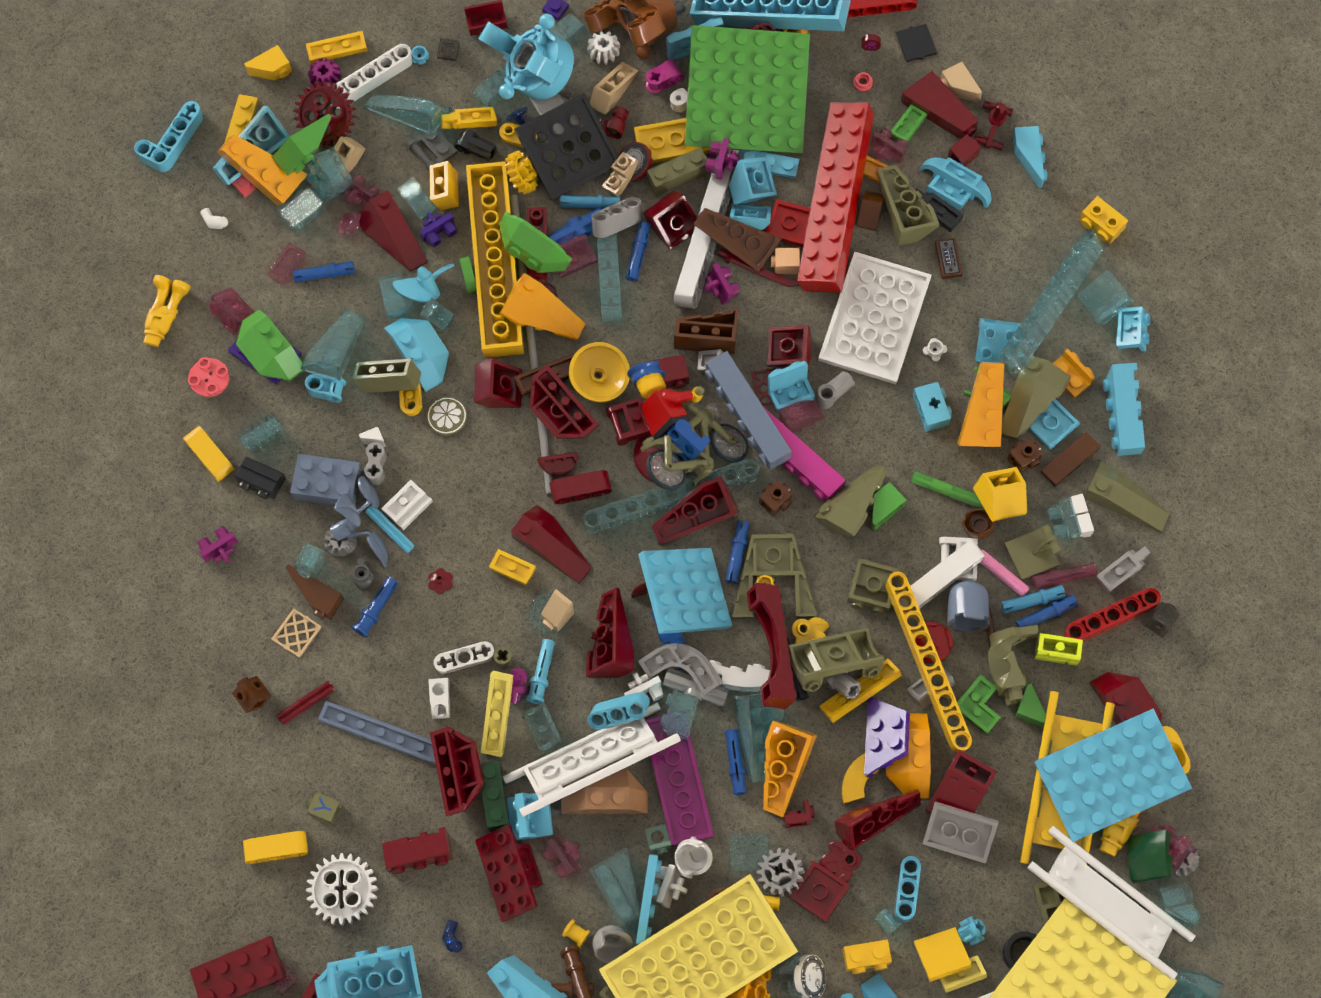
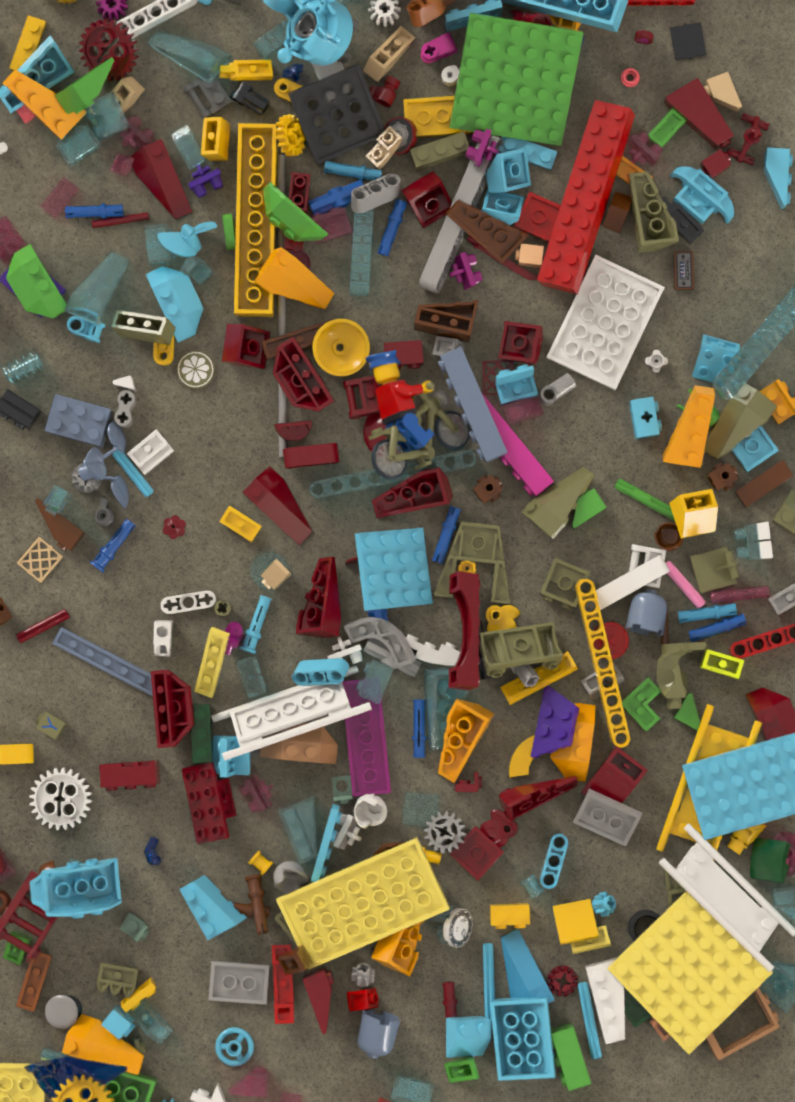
camera: 10 degrees right, 15 degrees up
none -> dark red bar [92,212,149,228]

